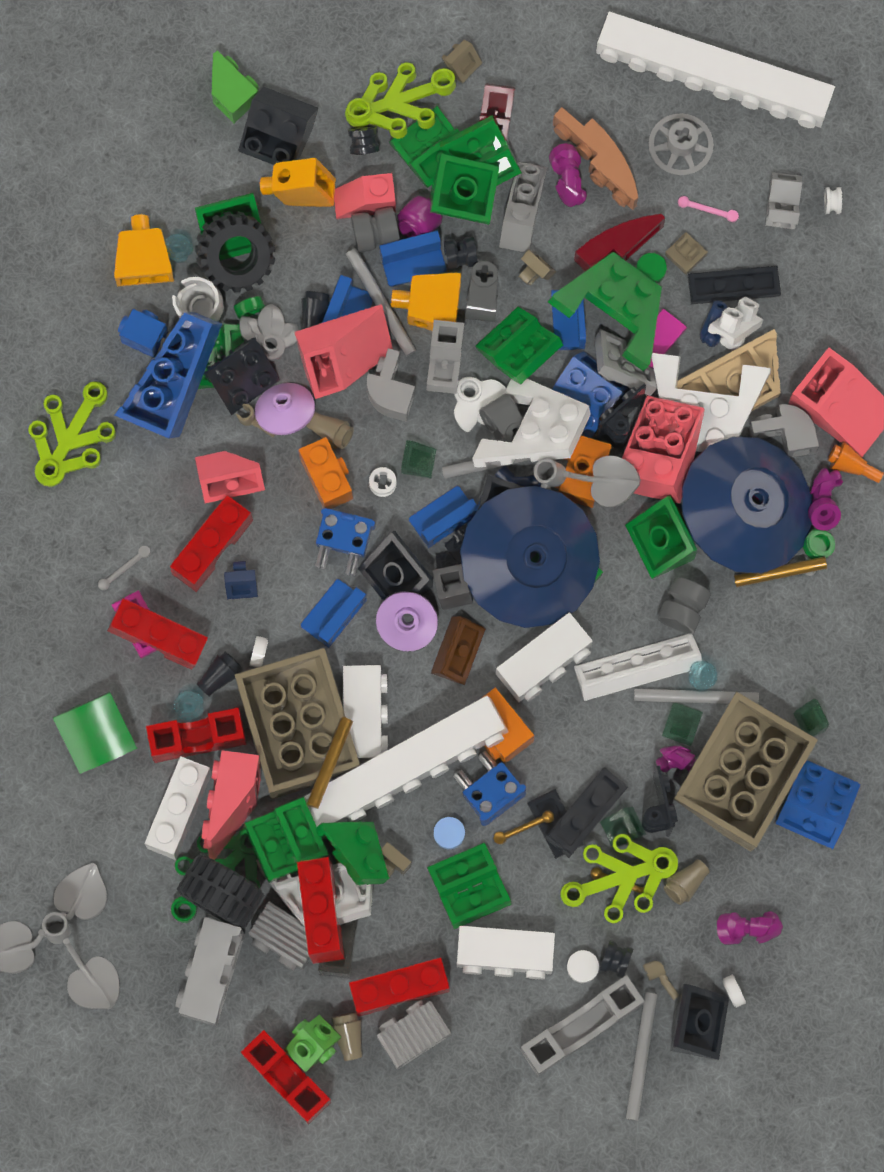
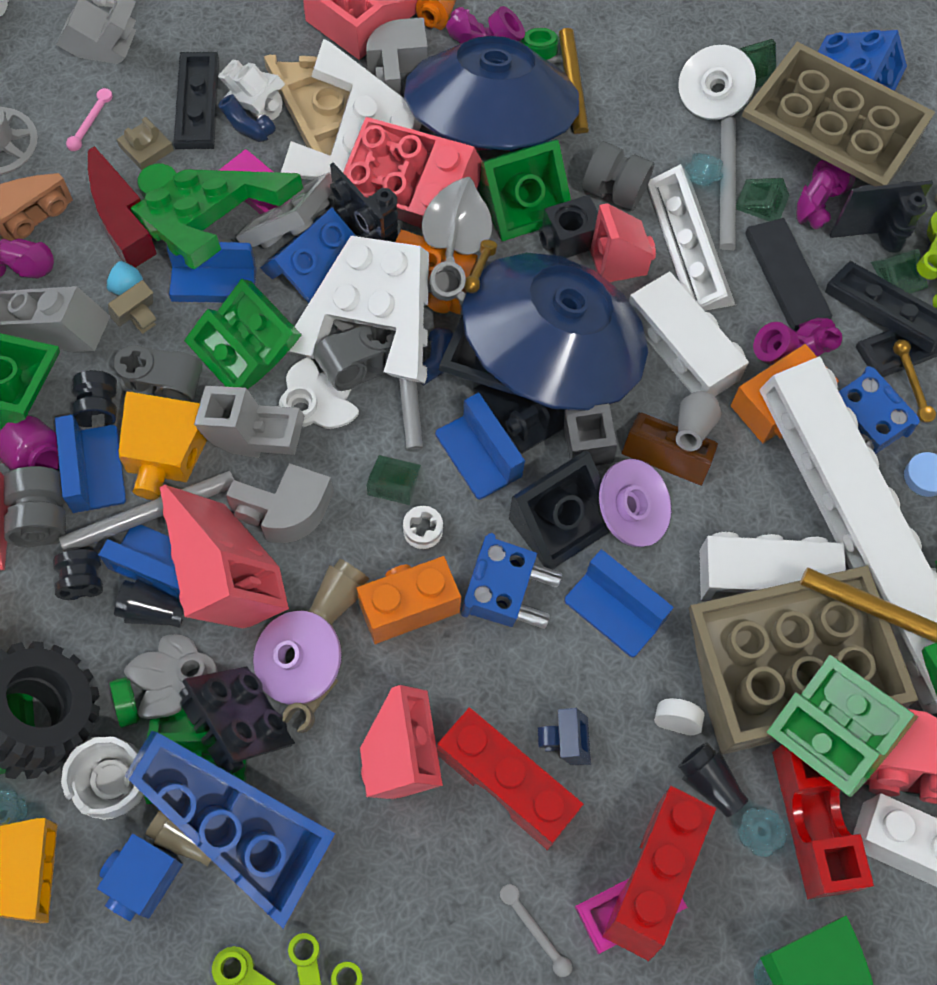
camera: 90 degrees left, 10 degrees down
none -> black wheel [53,549,103,600]
none -> medium azure hinge [107,261,143,296]
none -> pearl gold hinge [464,240,497,293]
none -> black brick [539,195,598,258]
none -> coral slope [590,203,656,282]
none -> light grey cone [676,391,721,451]
none -> white dish [679,45,756,120]
none -> black tile [745,218,833,331]
none -> magenta arm [753,318,842,366]
none -> slope [767,655,918,797]

